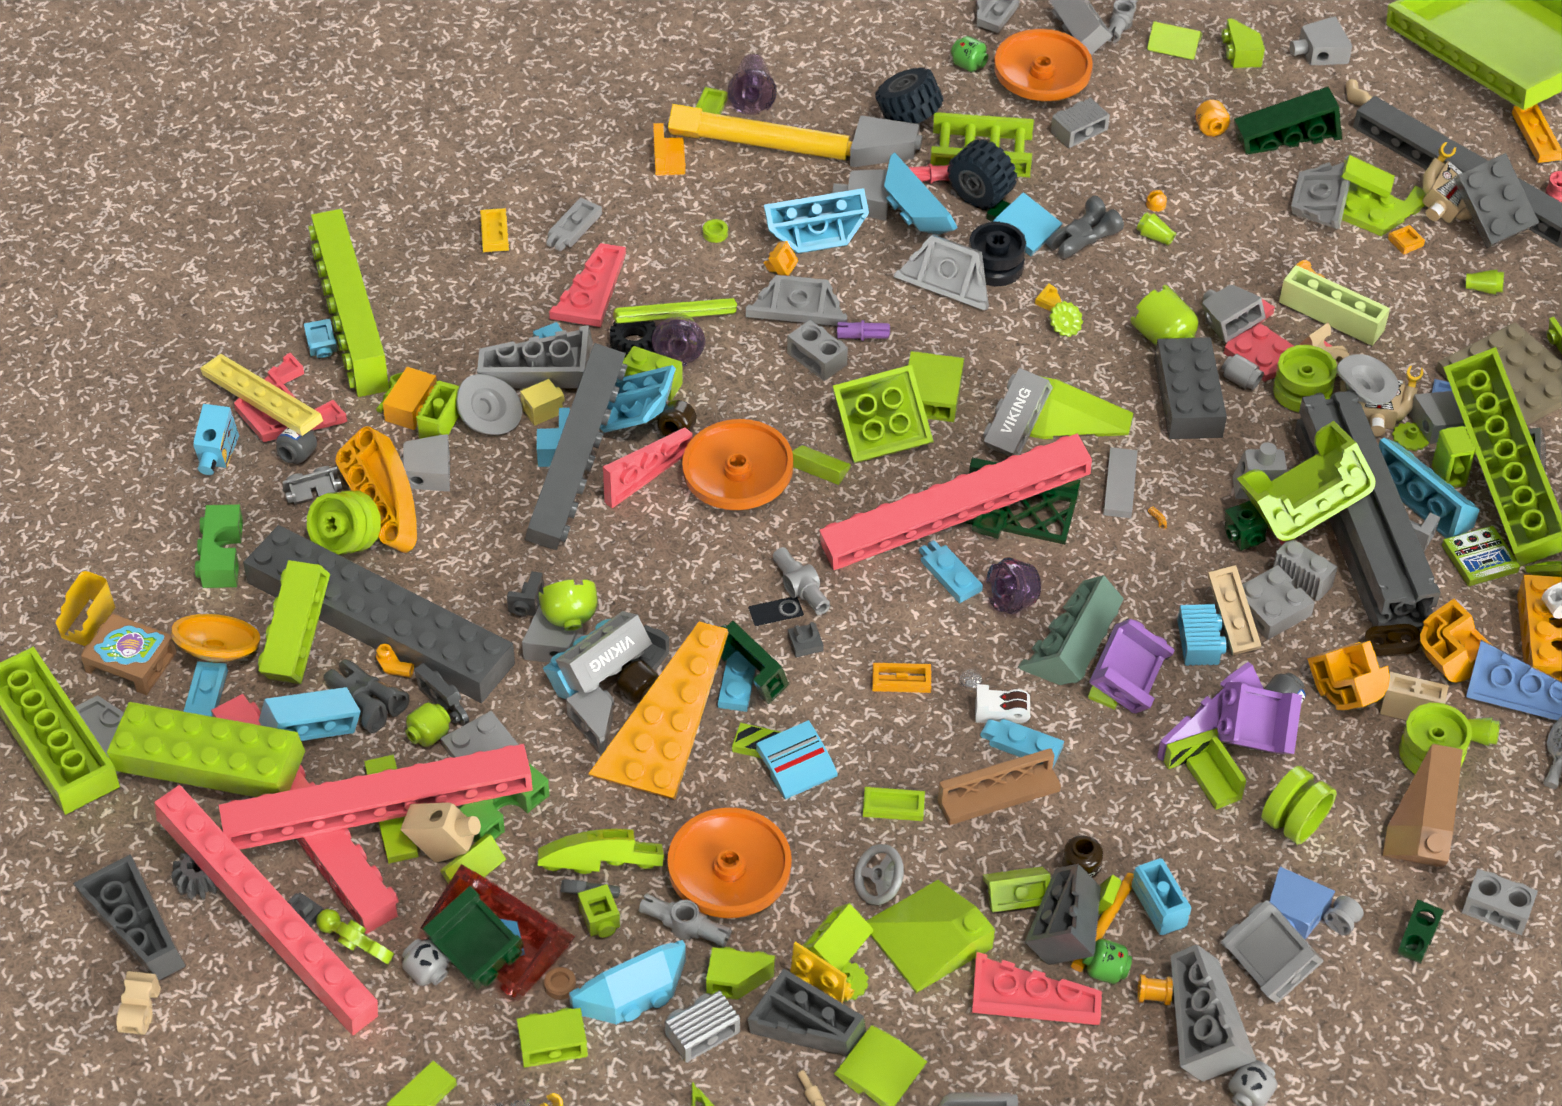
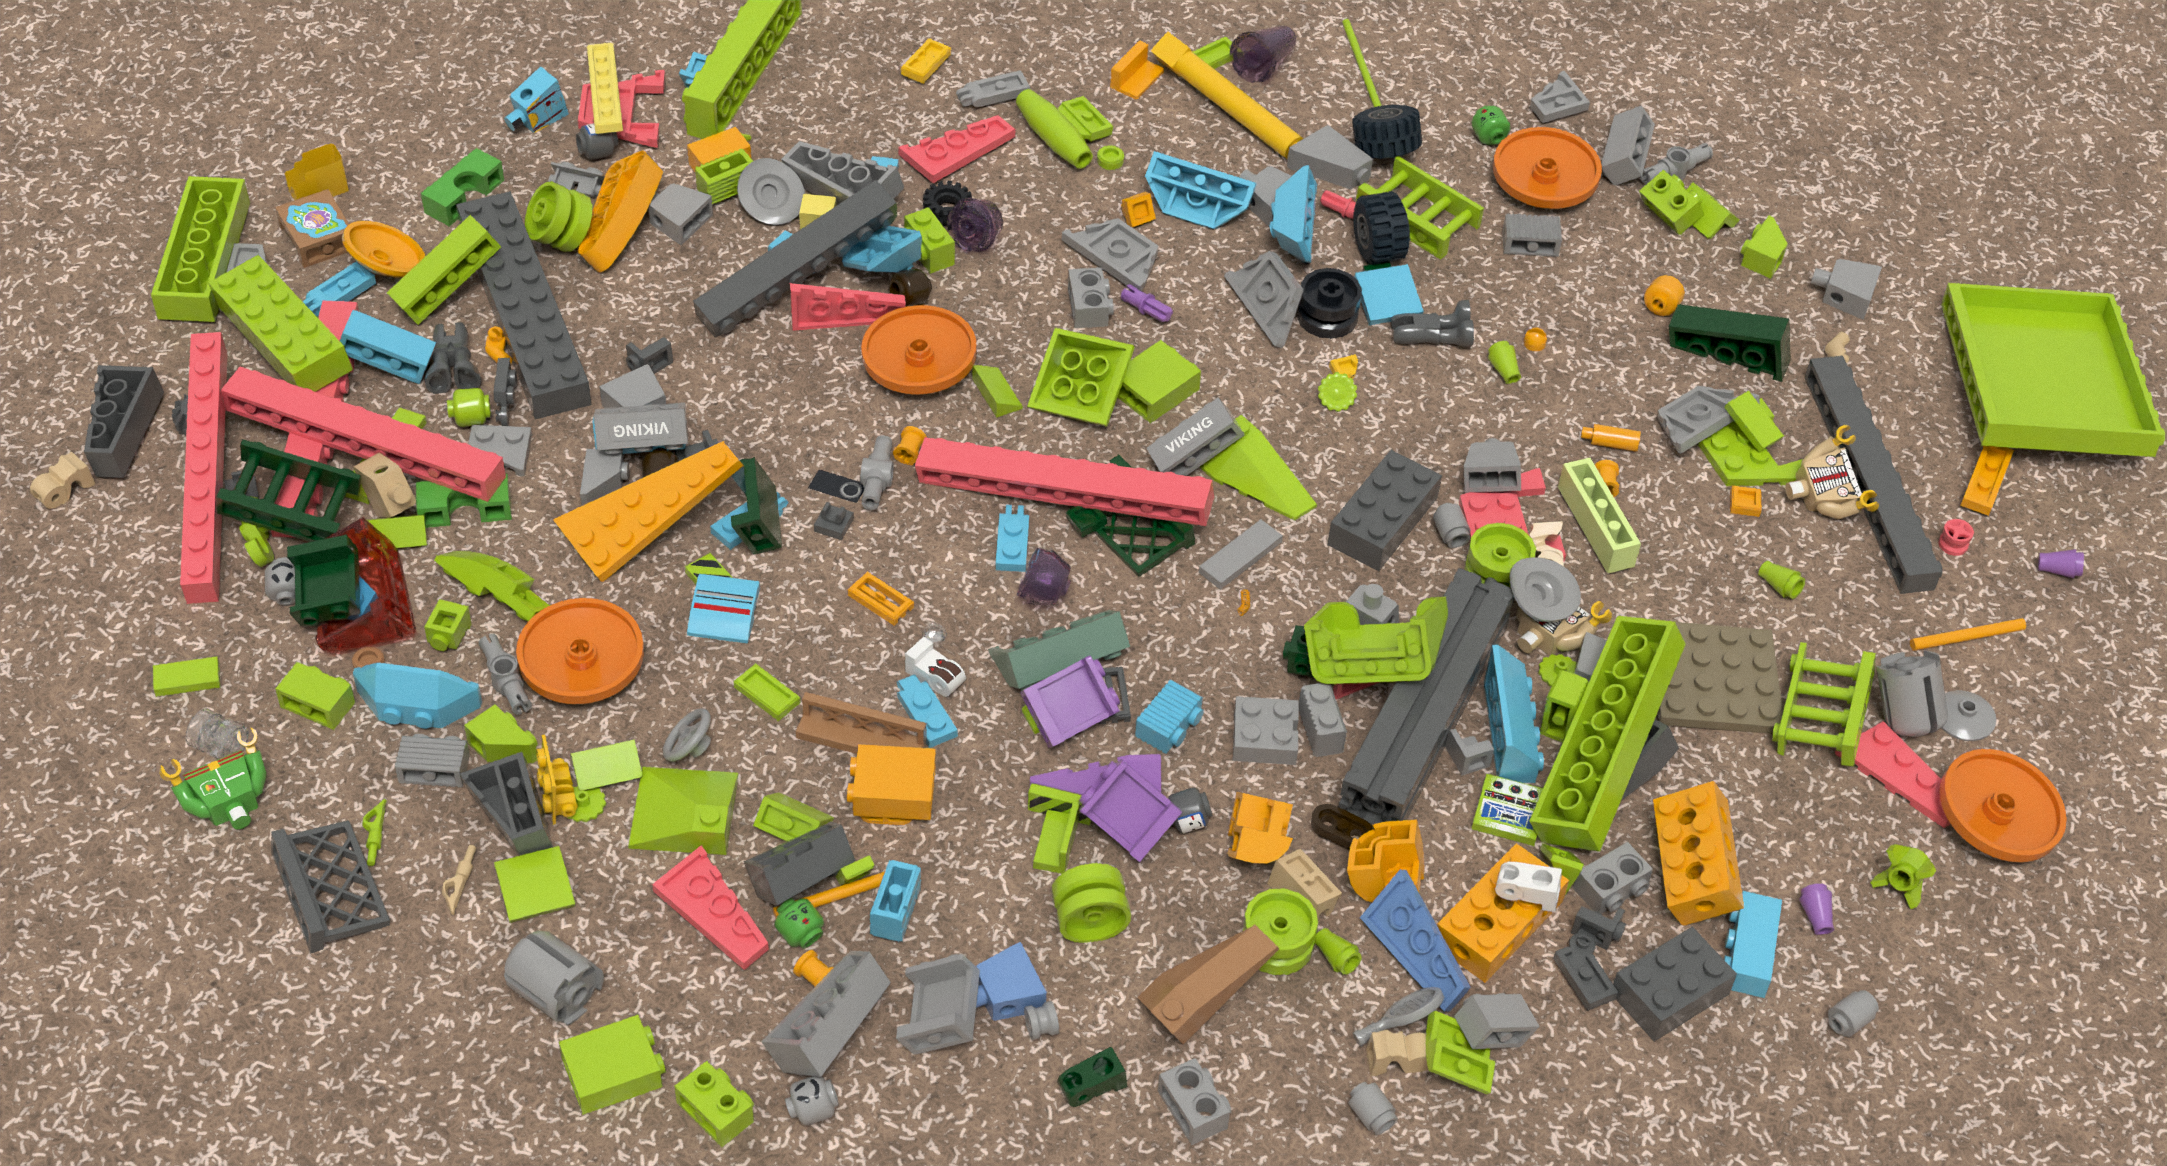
camera: 35 degrees right, 0 degrees up
lime cylinder [538,579,598,631] -> none
dark grey bar [560,879,620,898] -> none
lime axle [613,298,737,323] -> none
dark brown head [1062,835,1104,878] -> none
lime cylinder [1130,285,1198,346] -> none
tan plate [1207,565,1262,656] -> none
brick [1454,153,1539,248] -> none
none -> dark green fence [216,439,361,542]
none -> light orange brick [847,744,936,825]
none -> light orange bush [893,426,927,465]
none -> lime plate [1016,89,1113,169]
none -> lime axle [1342,19,1382,107]
none -> light orange cylinder [1581,424,1641,452]
none -> lime brick [1639,169,1704,235]

